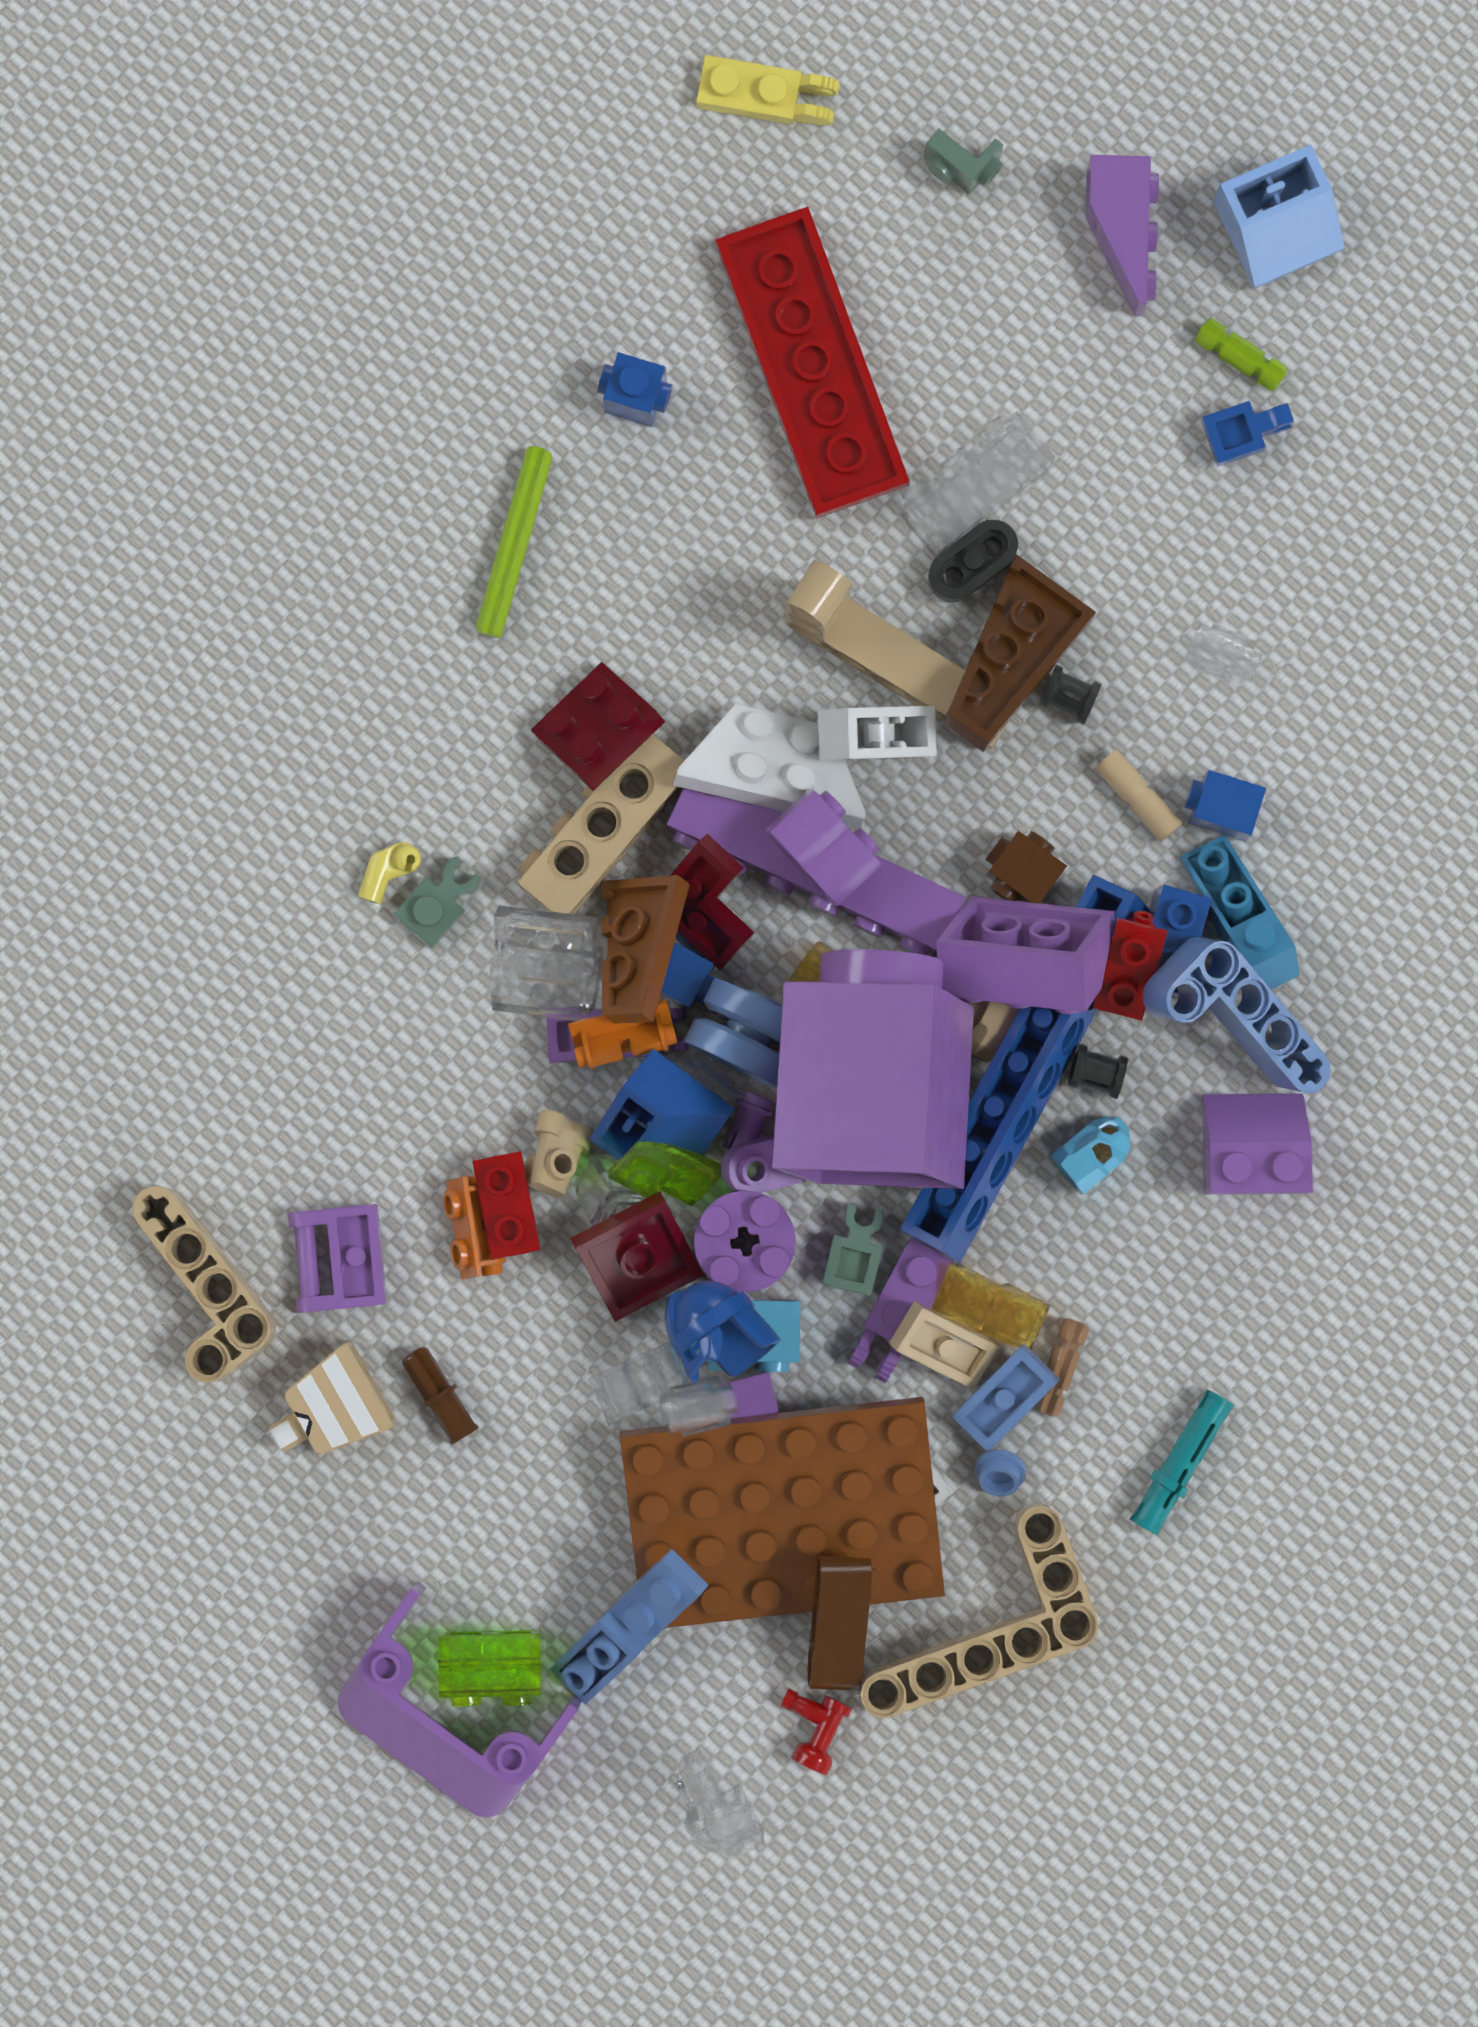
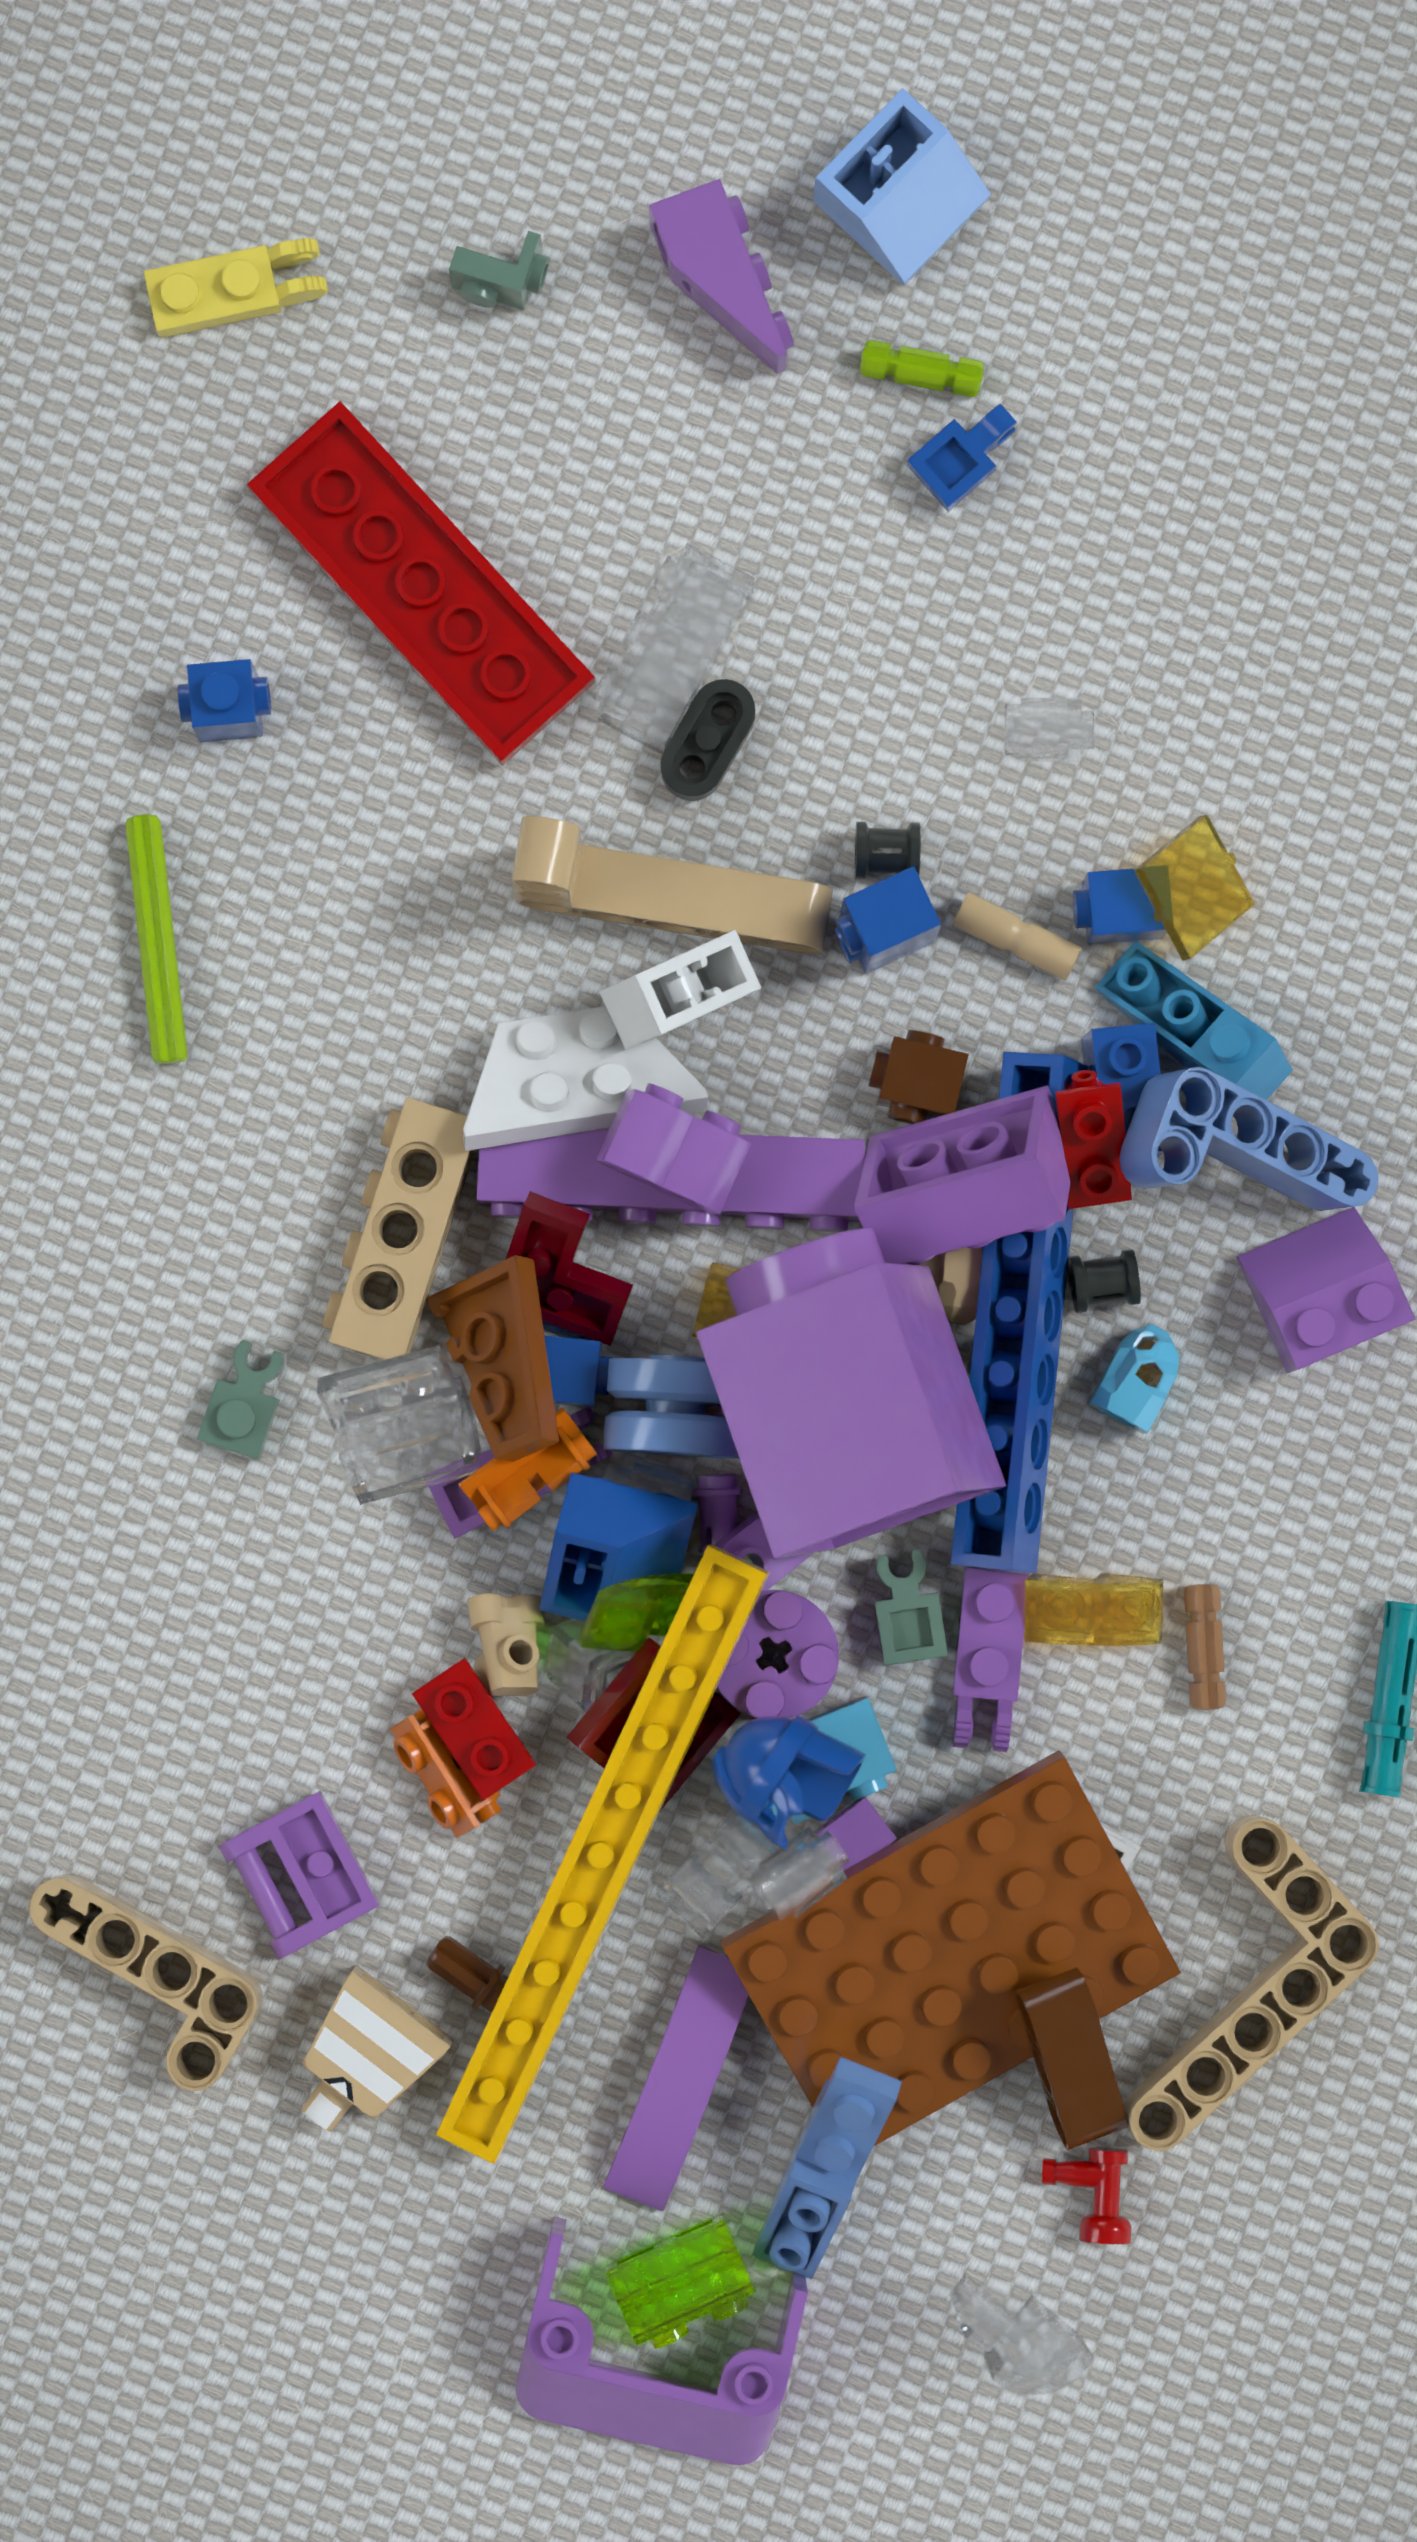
camera: 30 degrees left, 0 degrees up
light yellow arm [357,842,421,904] -> none
dark red plate [530,662,665,791] -> none
tan plate [889,1301,999,1390] -> none
reddish brown wing [943,554,1096,752] -> none
medium blue plate [952,1343,1060,1452] -> none
medium blue plate [975,1450,1026,1496] -> none
none -> yellow plate [436,1544,770,2164]
none -> medium lavender slope [603,1945,749,2212]
none -> blue brick [834,866,941,975]
none -> clear yellow piece [1134,814,1255,961]

